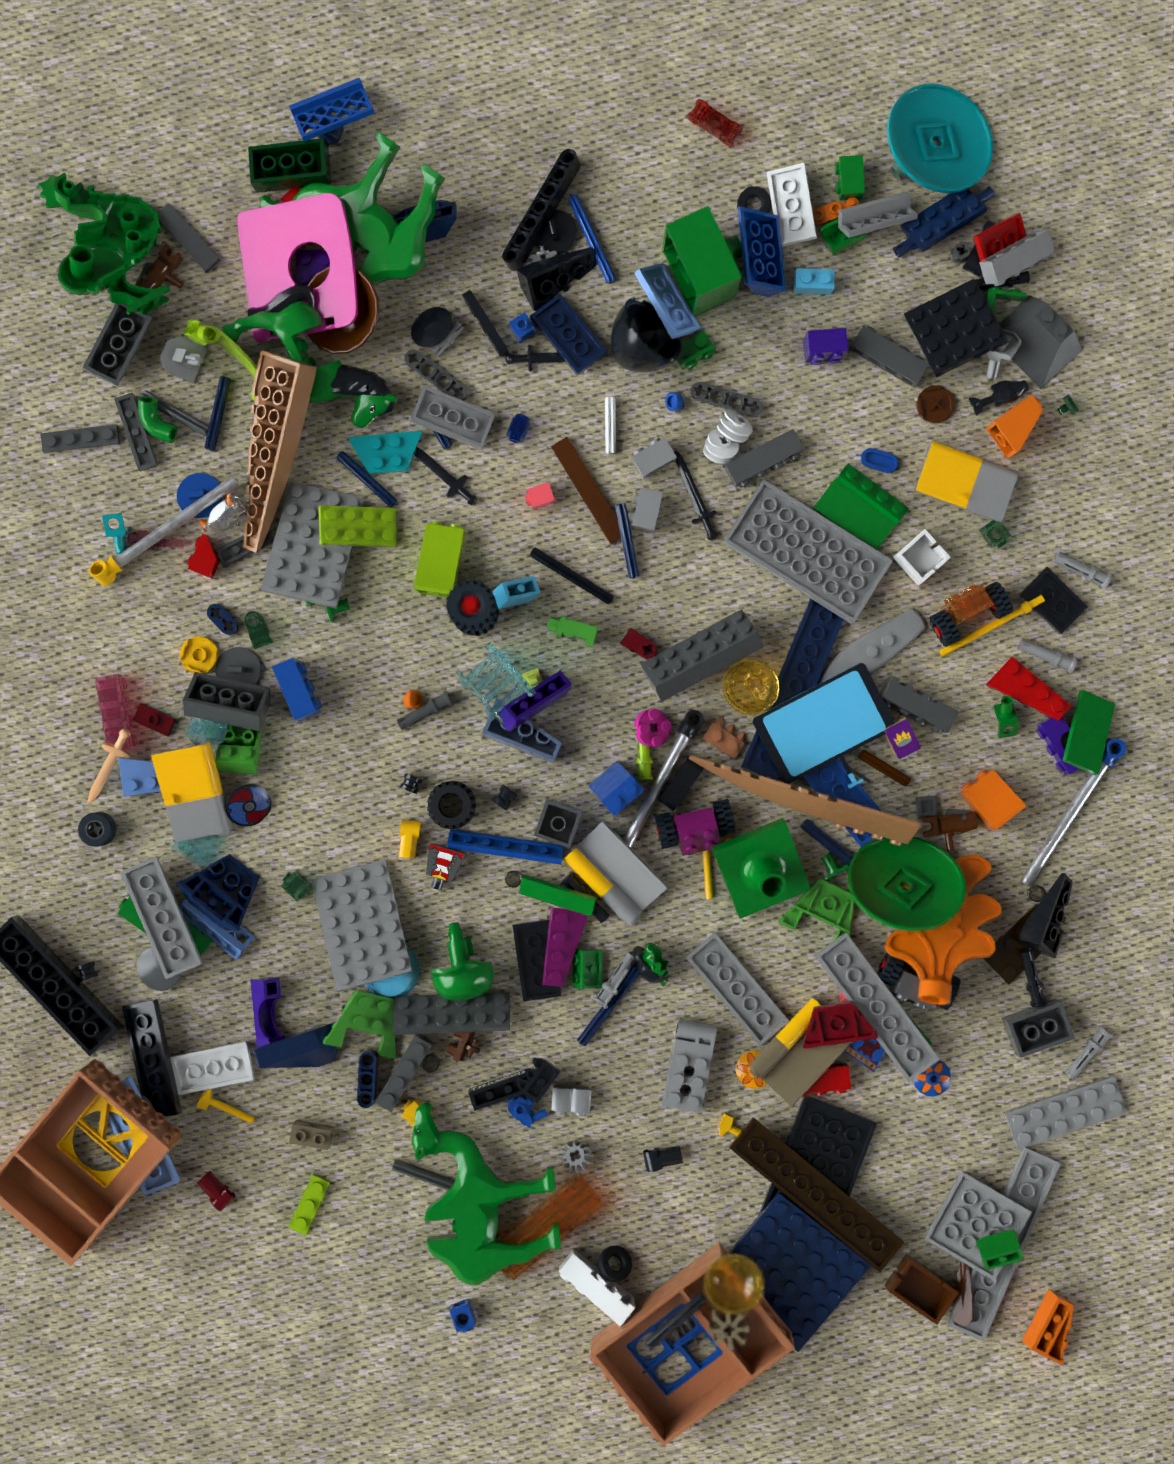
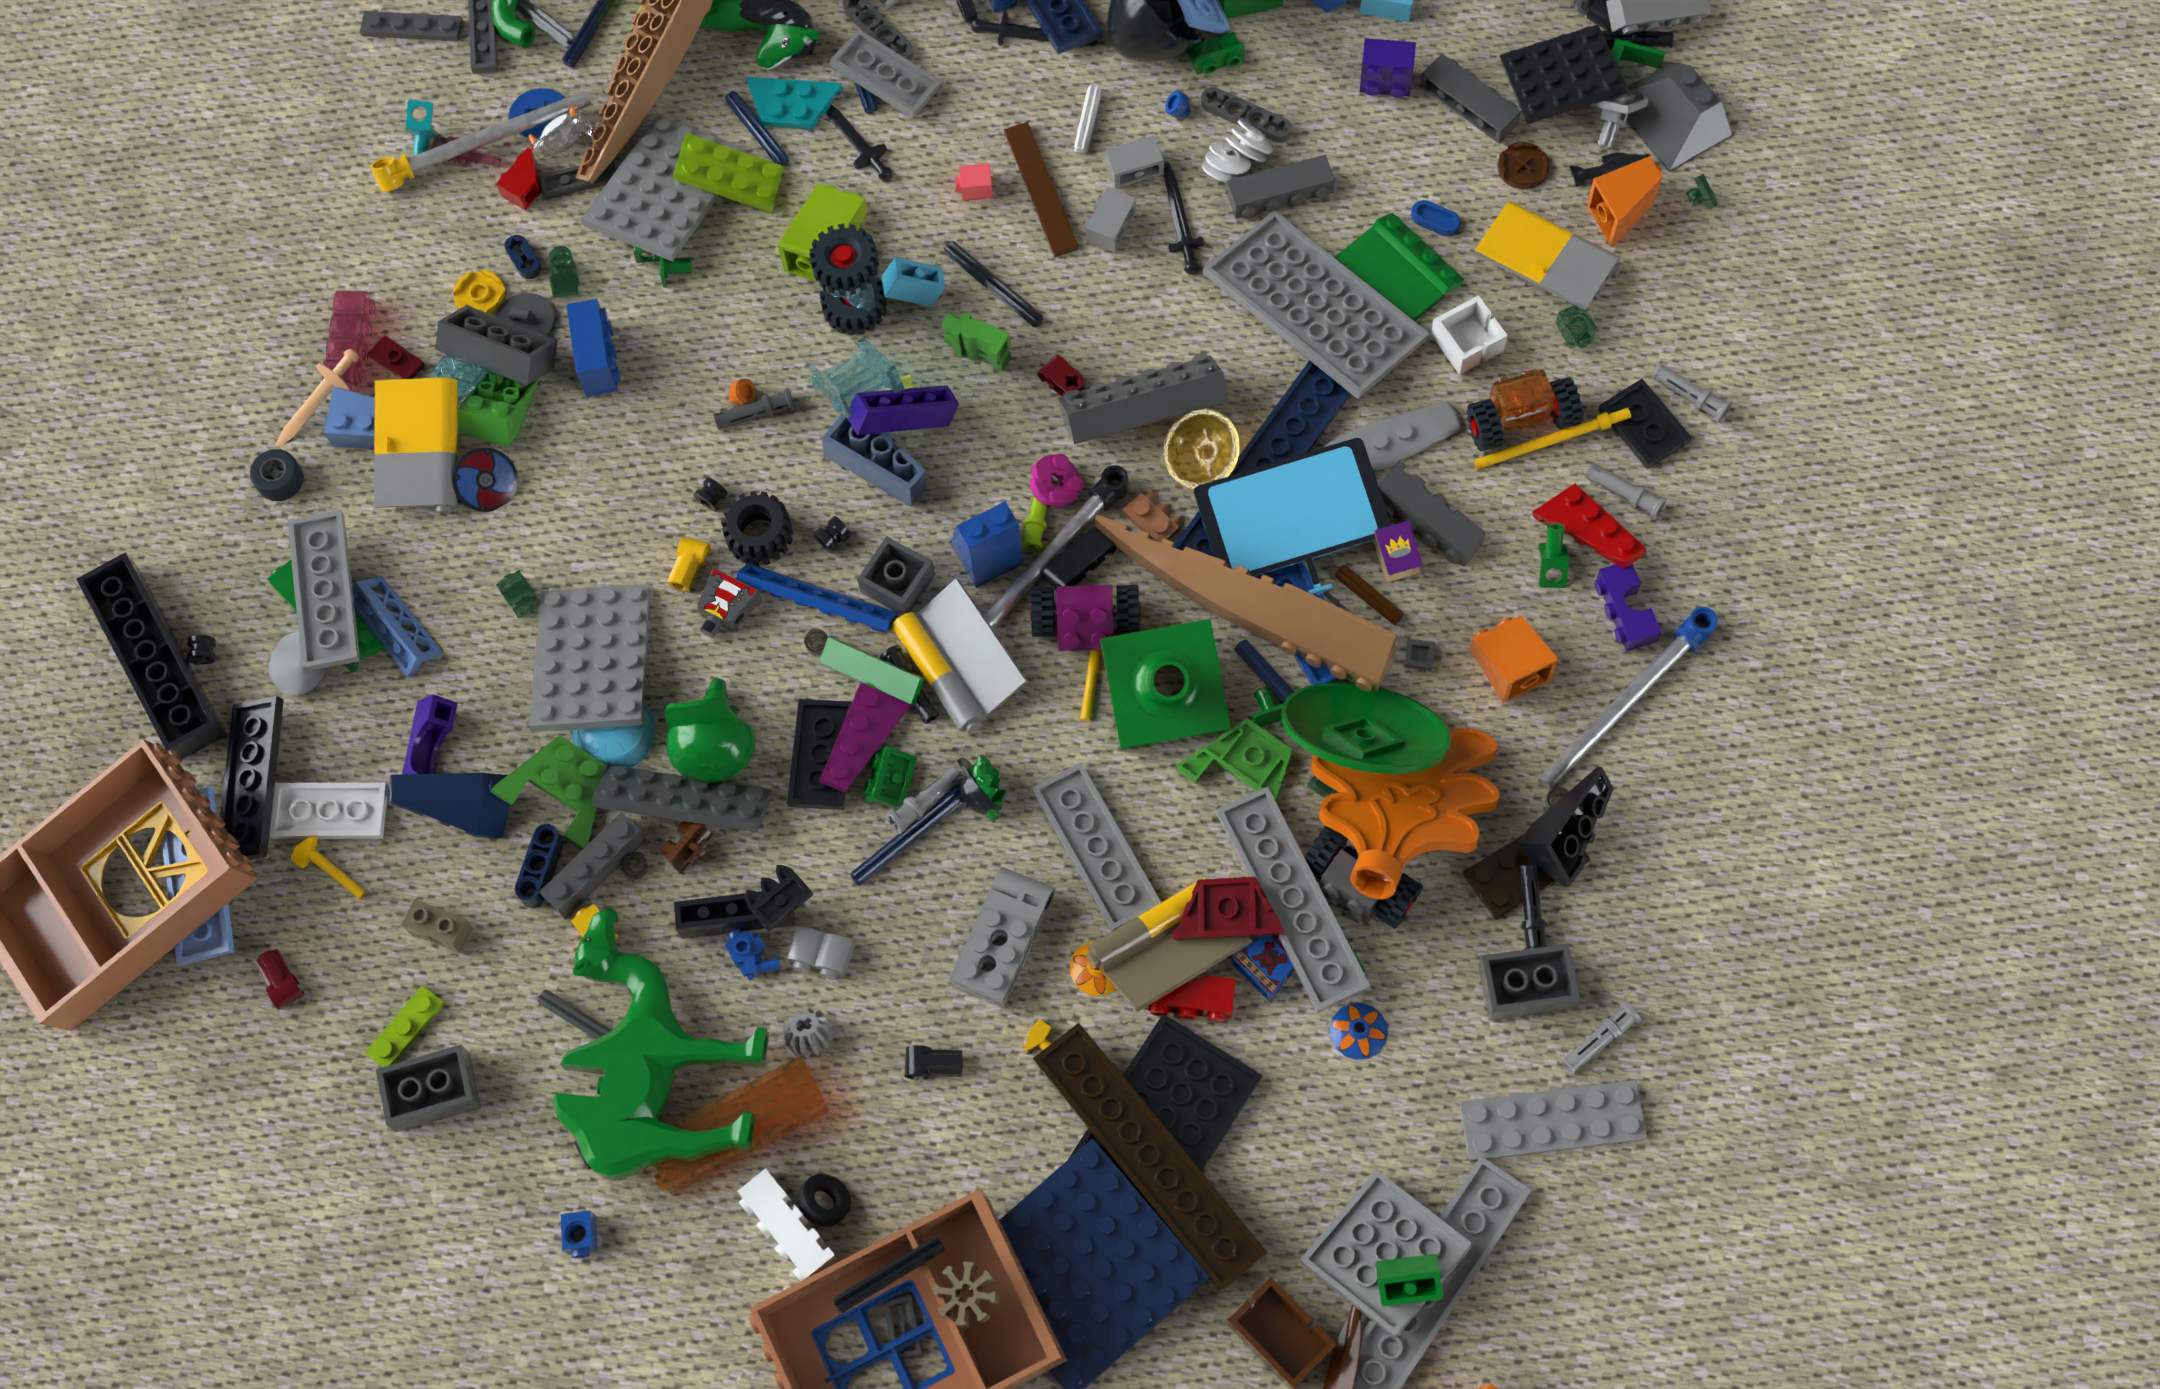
camera: 20 degrees right, 20 degrees down
clear light blue wing [172,836,225,869] -> none
dark blue wedge [177,854,260,932] -> none
clear blue brick [506,413,530,444] -> none
dark blue axle [615,503,640,579] -> none
clear yellow hat [704,1254,764,1315] -> none
reddish brown piece [921,809,978,851] -> none
green tile [1063,690,1115,775] -> none
none -> dark grey brick [375,1045,481,1133]

